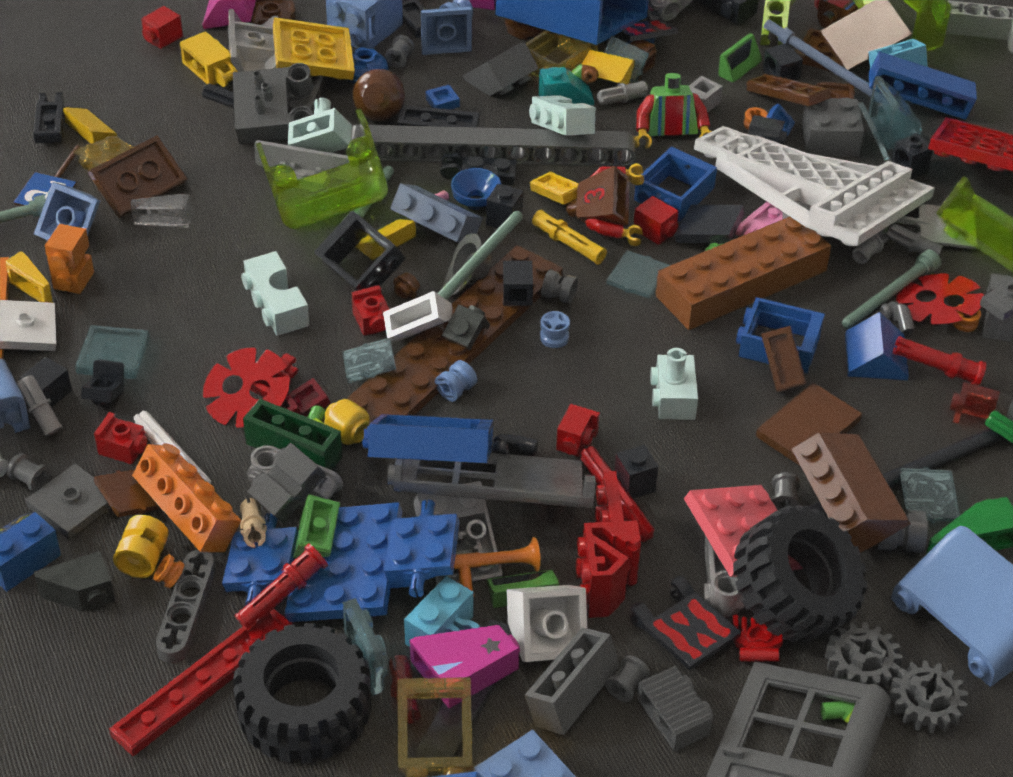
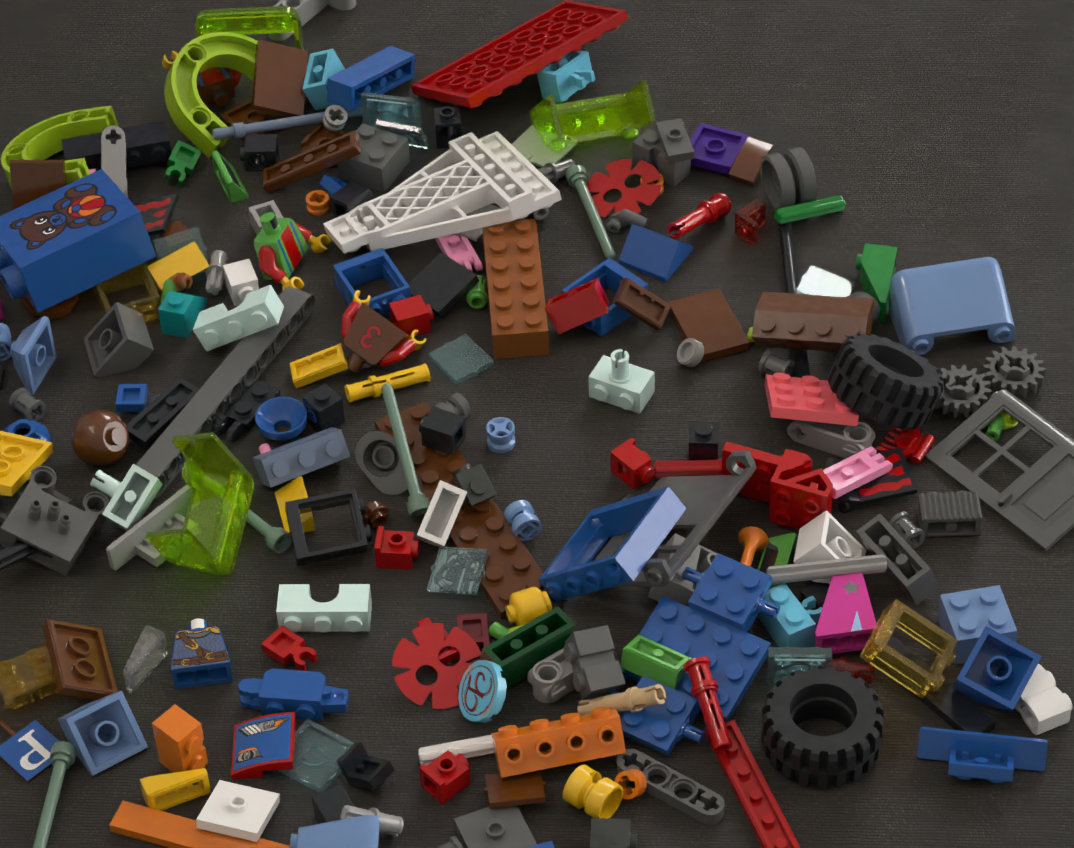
camera: 60 degrees left, 0 degrees up
none -> green plate [164,140,202,187]
none -> torso [171,619,233,689]
none -> white brick [223,259,259,306]
none -> slope [231,712,296,779]
none -> blue hinge [237,668,349,721]
none -> red plate [261,626,317,671]
none -> light grey bush [323,105,348,132]
none -> medium azure tile [458,660,507,723]
none -> red hinge [545,278,609,335]
none -> light grey tile [677,338,704,368]
none -> light grey axle [766,554,887,584]
none -> bright pink hinge [823,446,893,499]

